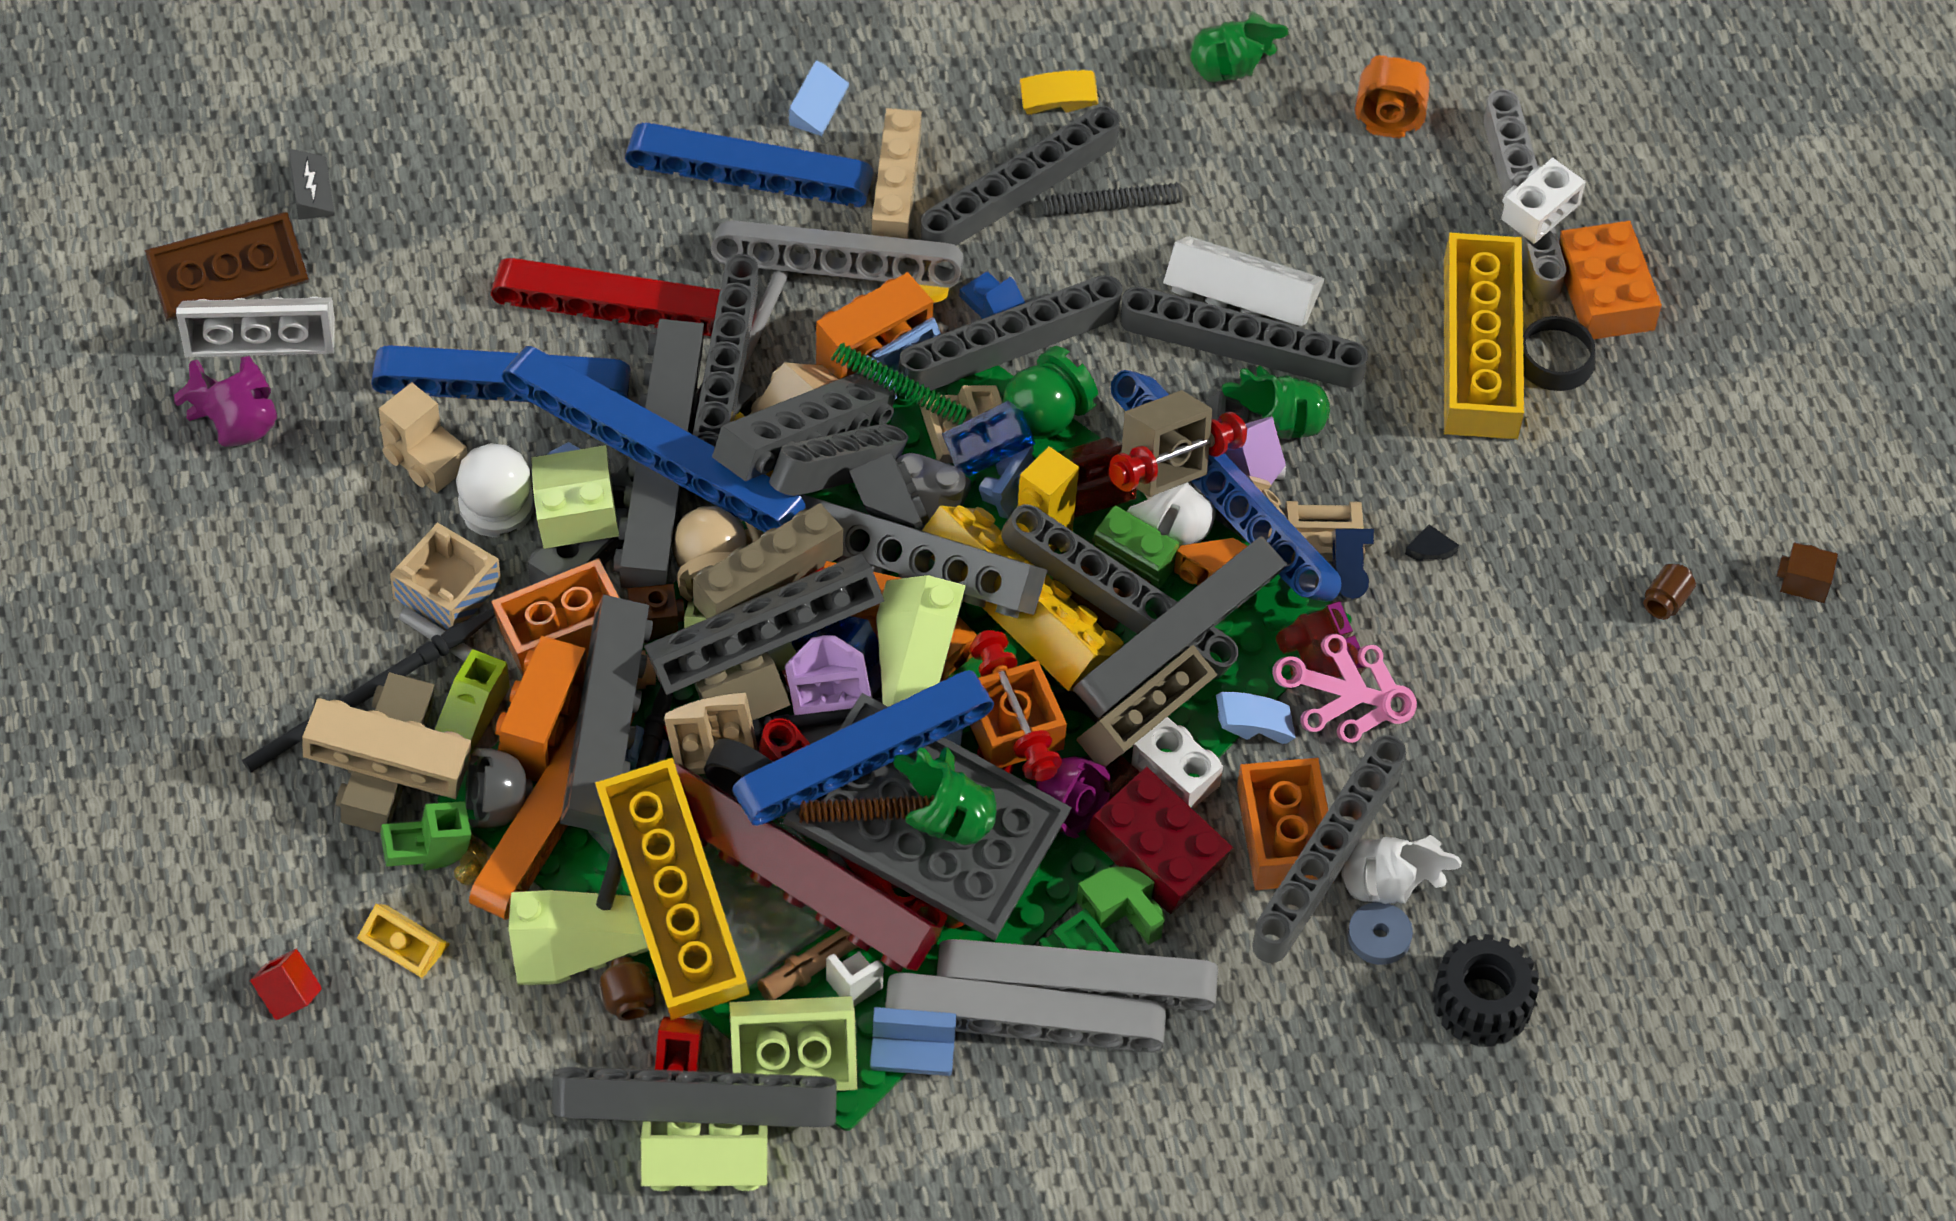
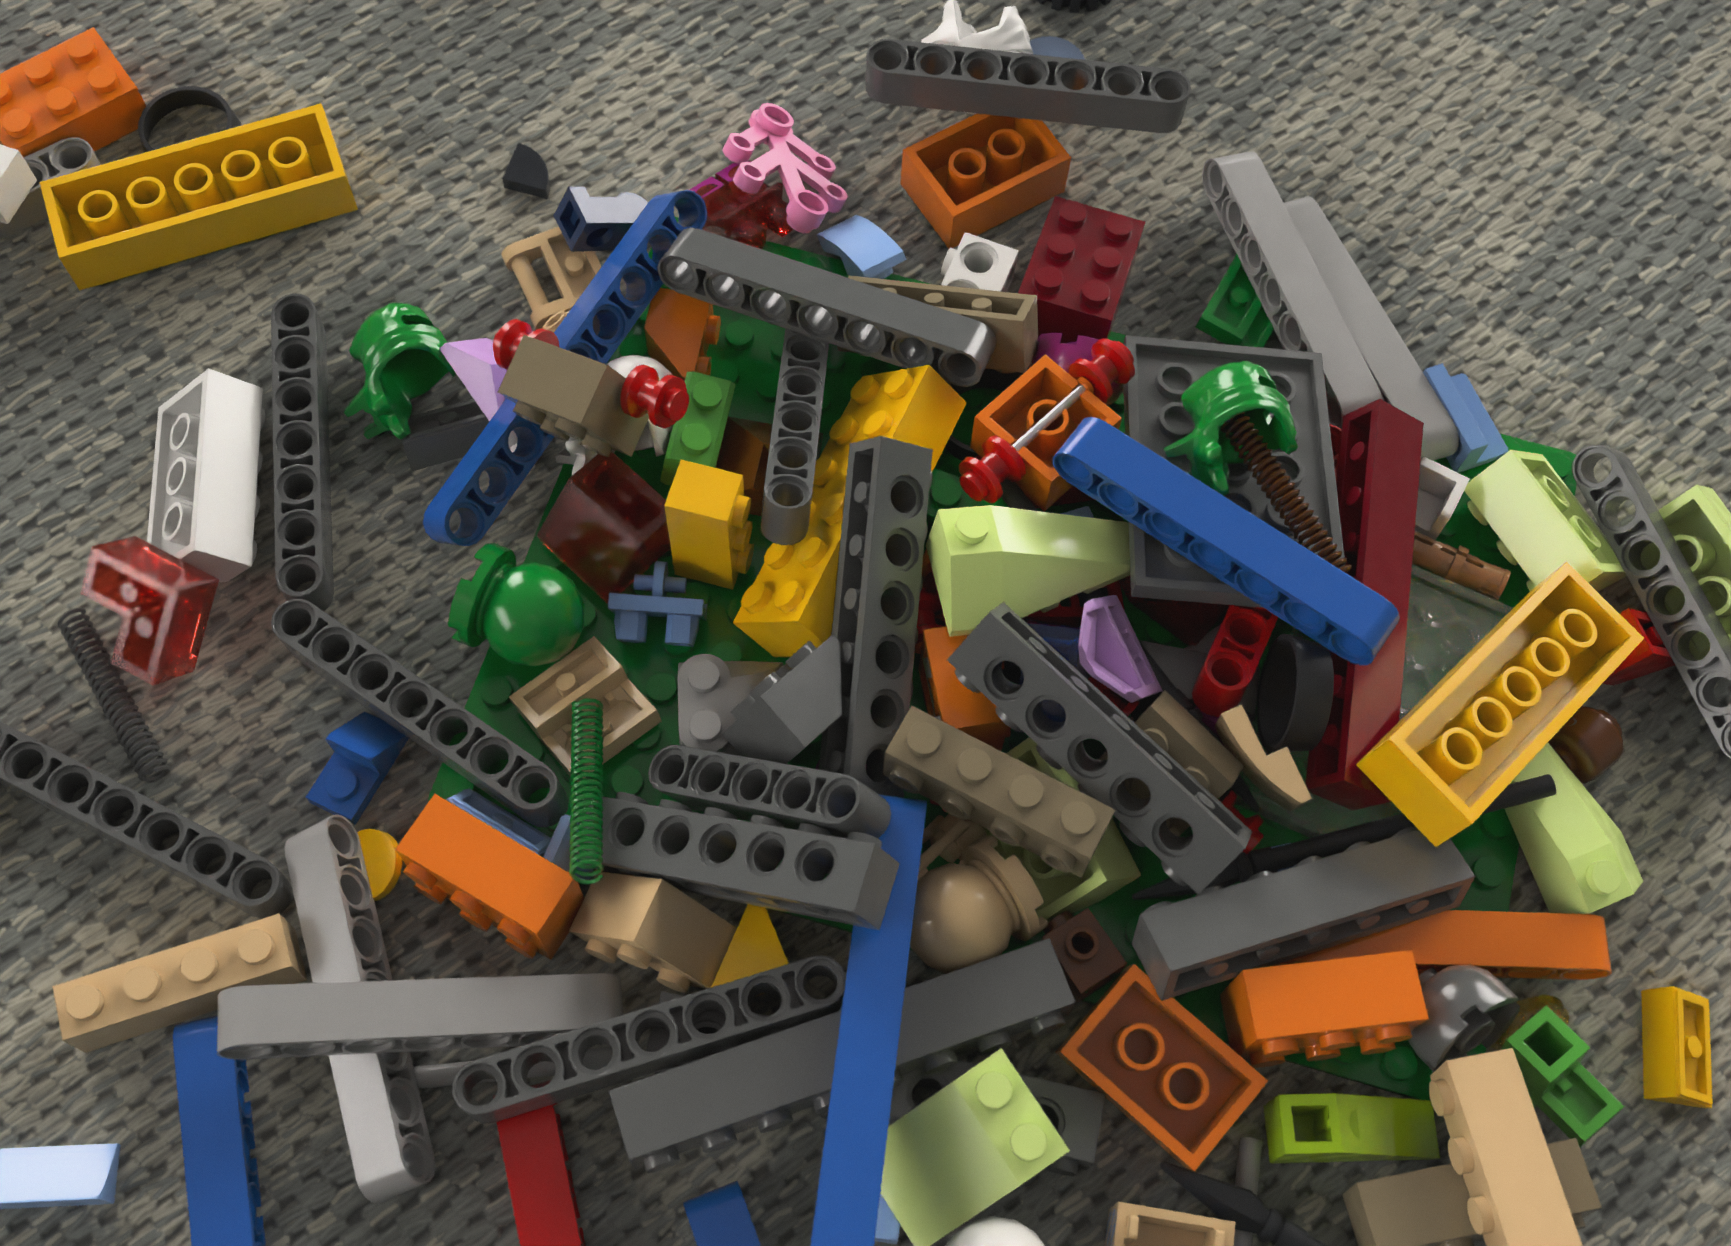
camera: 115 degrees left, 10 degrees up
clear blue brick [942,400,1036,477] -> none
bright green brick [1077,867,1165,945] -> none
none -> clear red brick [80,536,219,686]
none -> light grey beam [217,973,624,1059]

